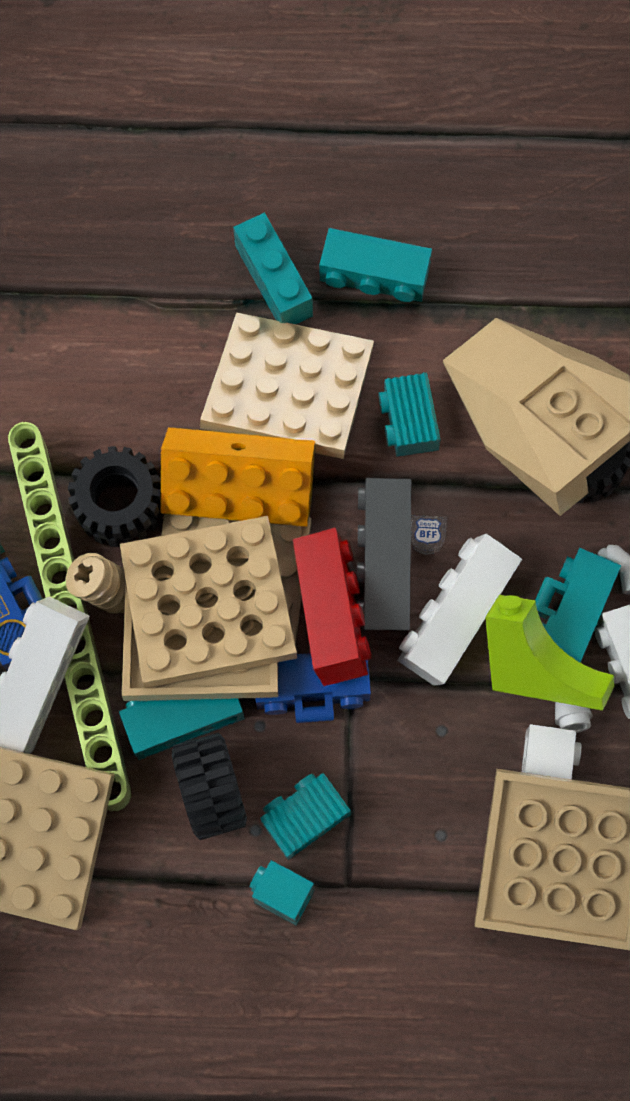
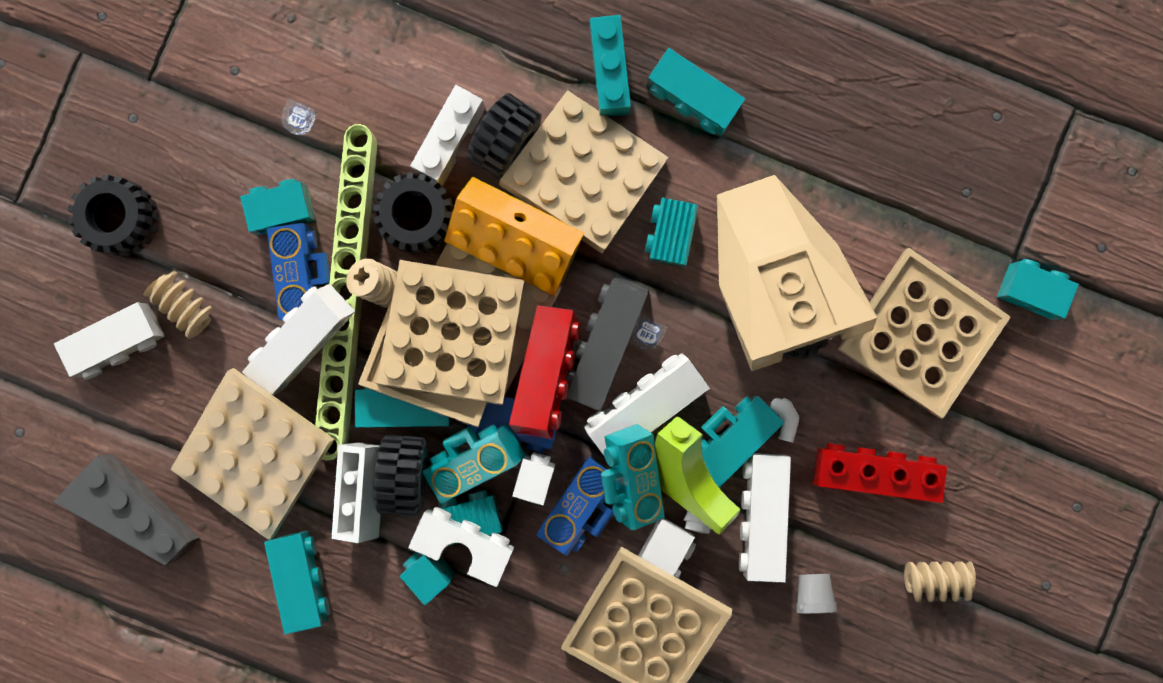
camera: 20 degrees right, 15 degrees up
none -> teal brick [264,530,330,635]
none -> white brick [332,443,380,543]
none -> white arch [409,507,514,587]
none -> white arch [410,85,486,186]
none -> teal piece [423,424,526,504]
none -> black tyre [467,93,542,179]
none -> white brick [513,452,555,505]
none -> blue piece [536,456,614,556]
none -> teal piece [601,424,664,530]

